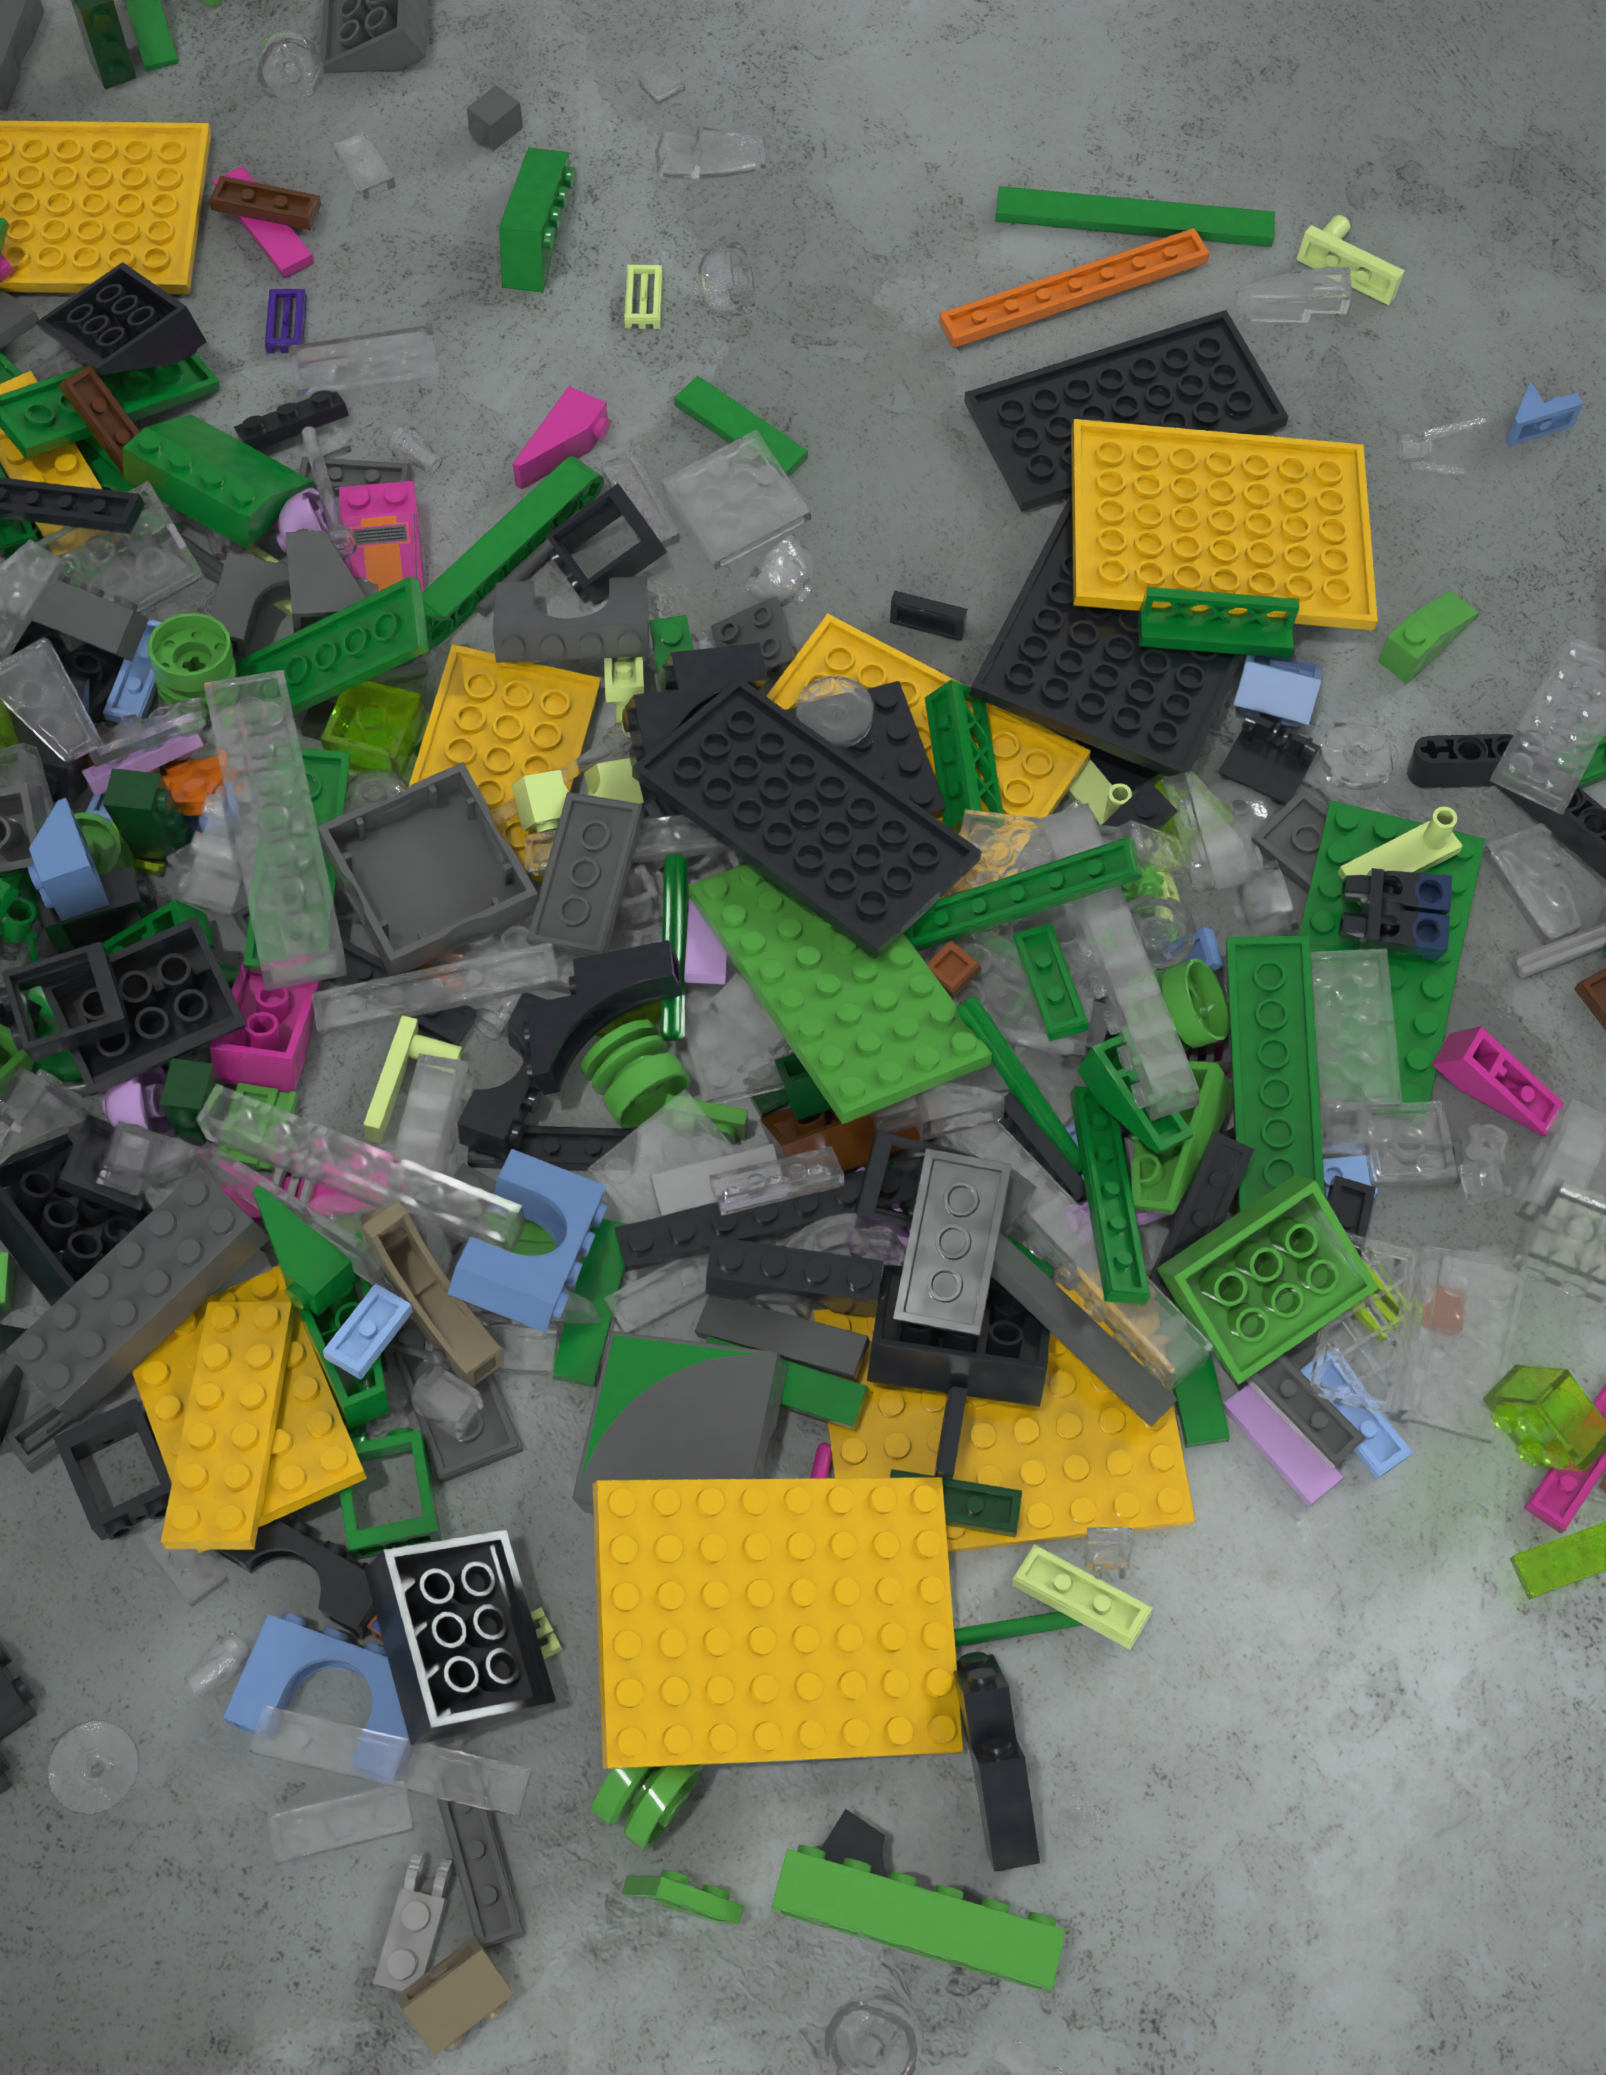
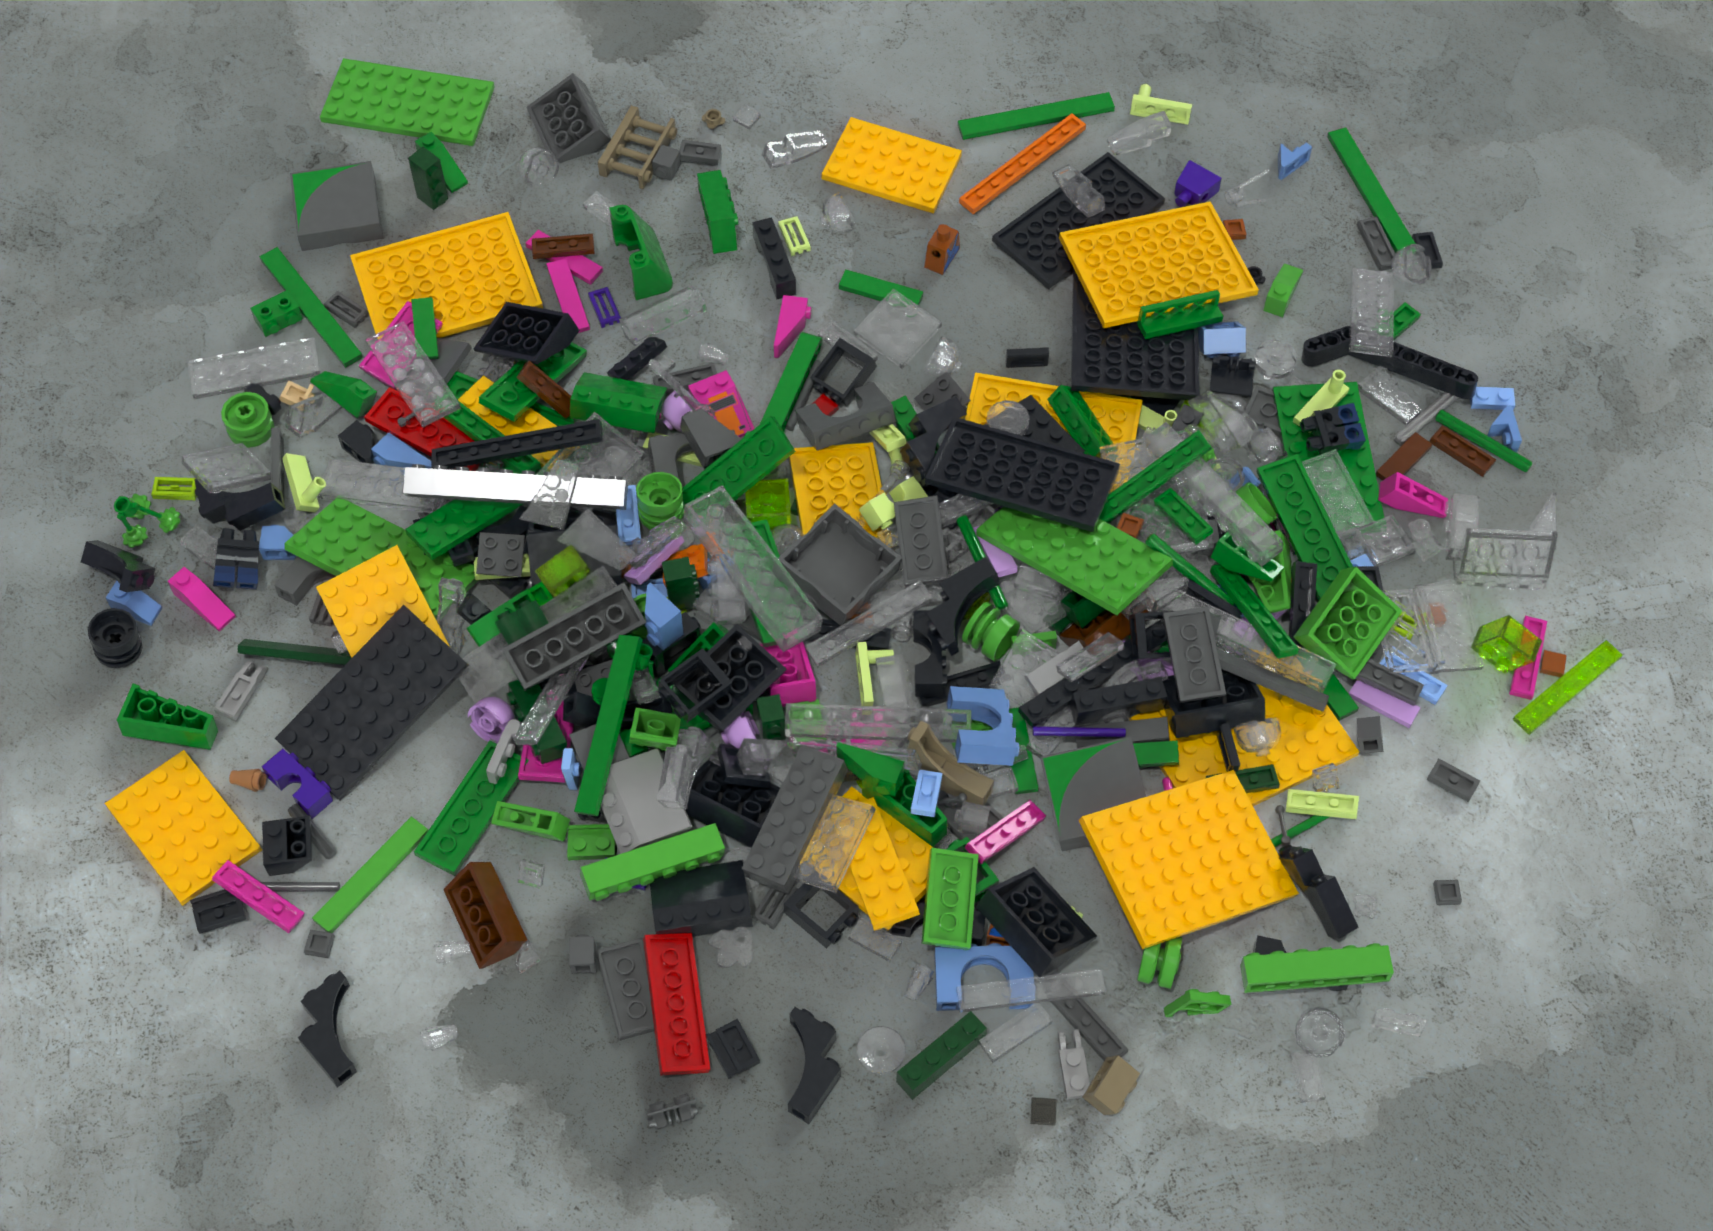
camera: 20 degrees left, 5 degrees down
none -> dark pink tile [546,258,590,333]
none -> dark tan fence [598,105,677,189]
none -> green windscreen [609,205,673,300]
none -> dark grey plate [680,140,722,165]
none -> dark tan plate [702,109,725,129]
none -> black arch [752,217,796,300]
none -> clear plate [793,794,876,893]
none -> red tile [812,394,839,416]
none -> yellow plate [821,117,962,214]
none -> dark green brick [896,1011,987,1100]
none -> bright green plate [921,848,979,950]
none -> dark orange torso [924,224,960,275]
none -> tile [965,800,1046,864]
none -> clear smoke tile [1030,1097,1056,1126]
none -> dark purple bar [1033,726,1126,737]
none -> clear slope [1052,164,1105,218]
none -> dark purple torso [1174,160,1222,207]
none -> dark orange tile [1223,219,1246,240]
none -> clear cylinder [1234,718,1281,757]
none -> black plate [1248,266,1266,284]
none -> dark grey hinge [1275,805,1291,846]
none -> dark grey brick [1357,716,1384,754]
none -> reddish brown tile [1376,432,1433,480]
none -> dark grey plate [1427,758,1480,802]
none -> dark grey tile [1433,880,1462,905]

